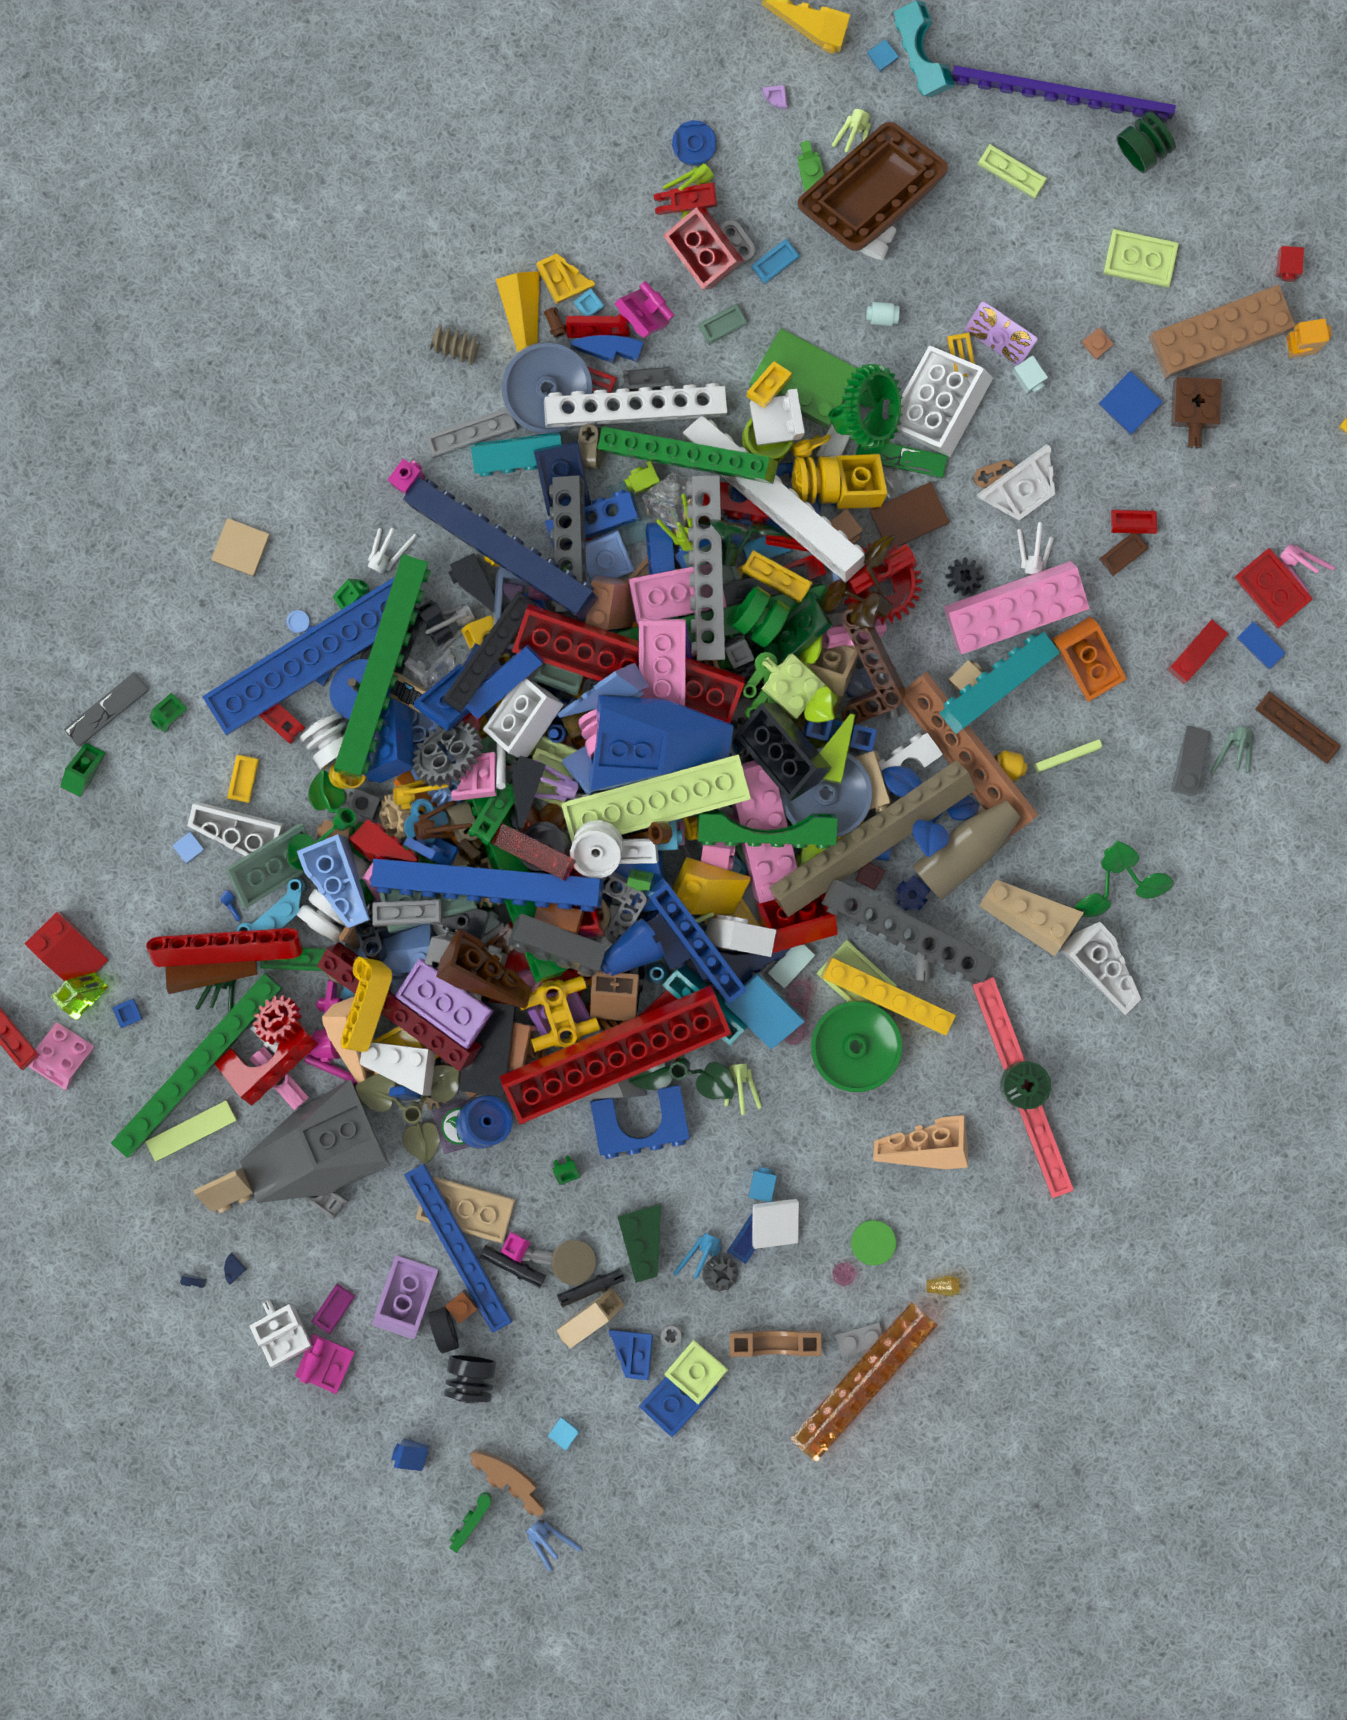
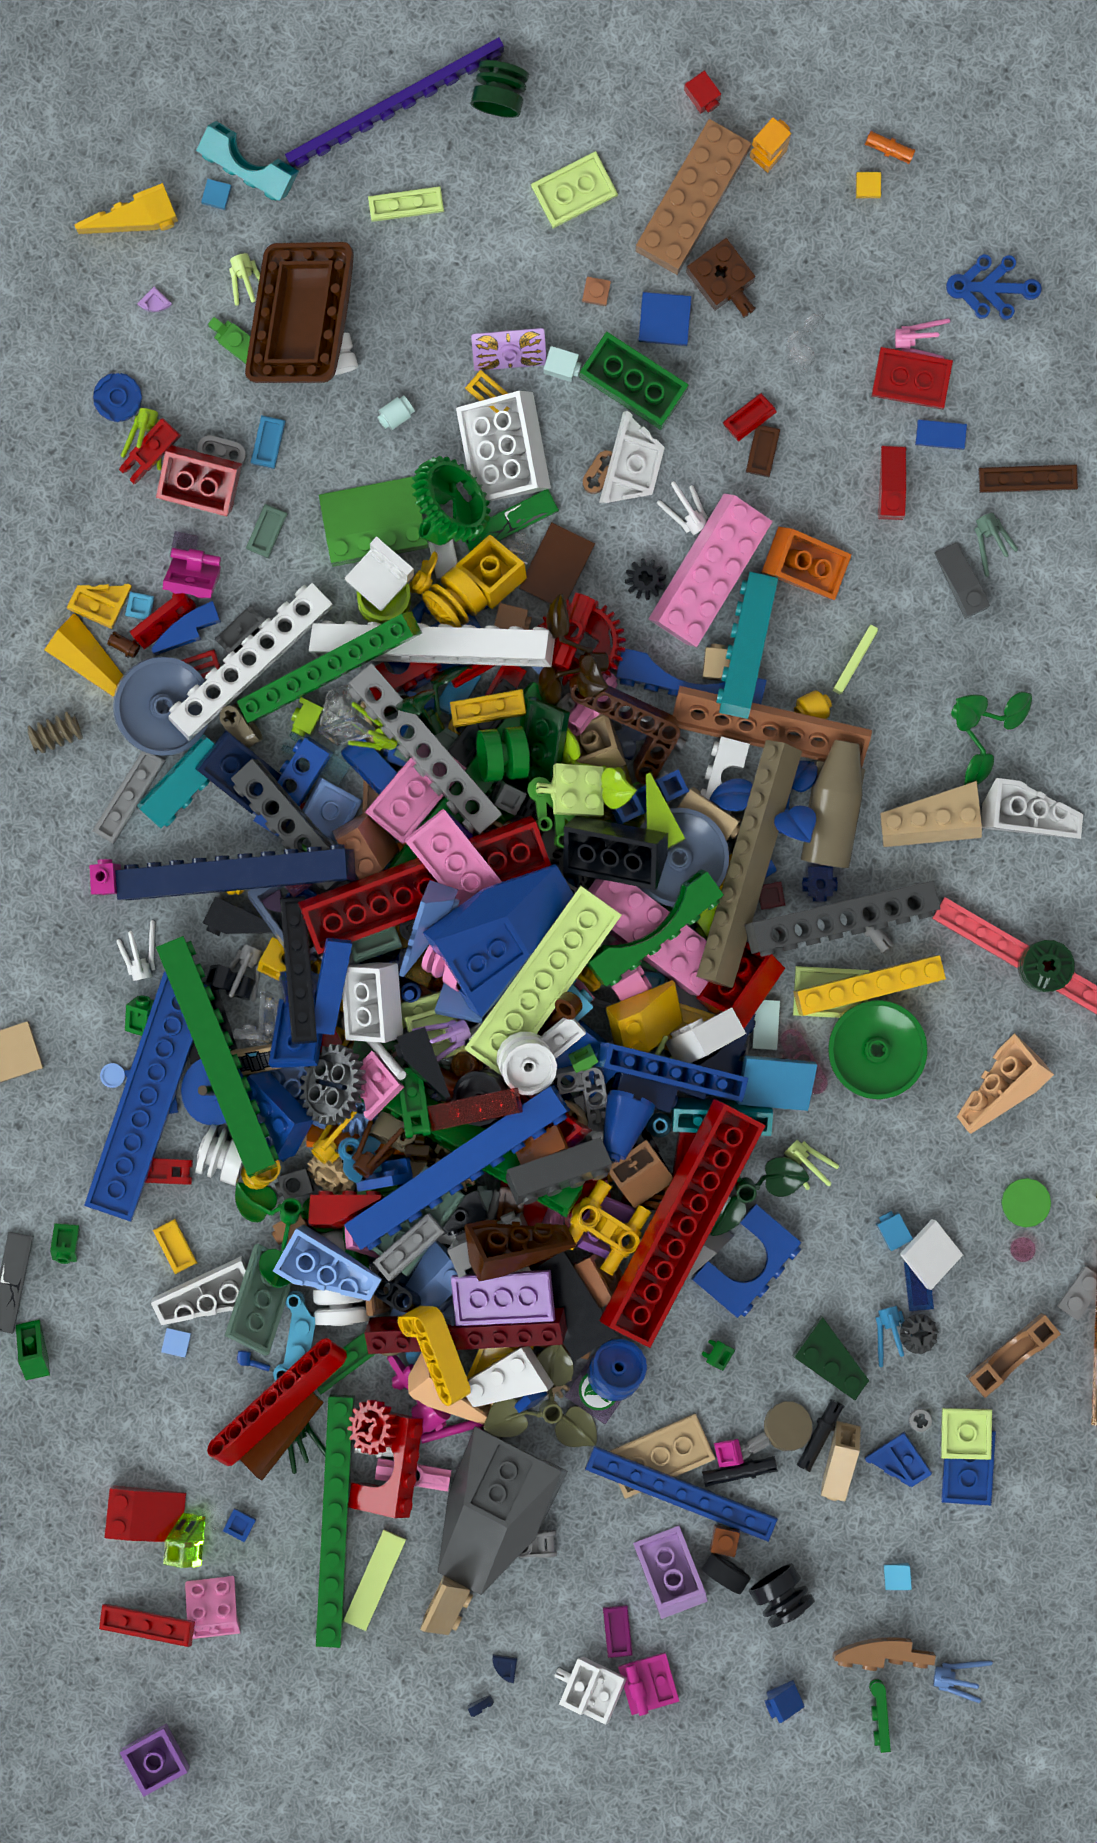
camera: 40 degrees left, 0 degrees up
yellow plate [746,361,792,409] -> none
none -> clear purple tile [170,531,199,556]
none -> green brick [579,331,689,430]
none -> blue arch [616,648,767,704]

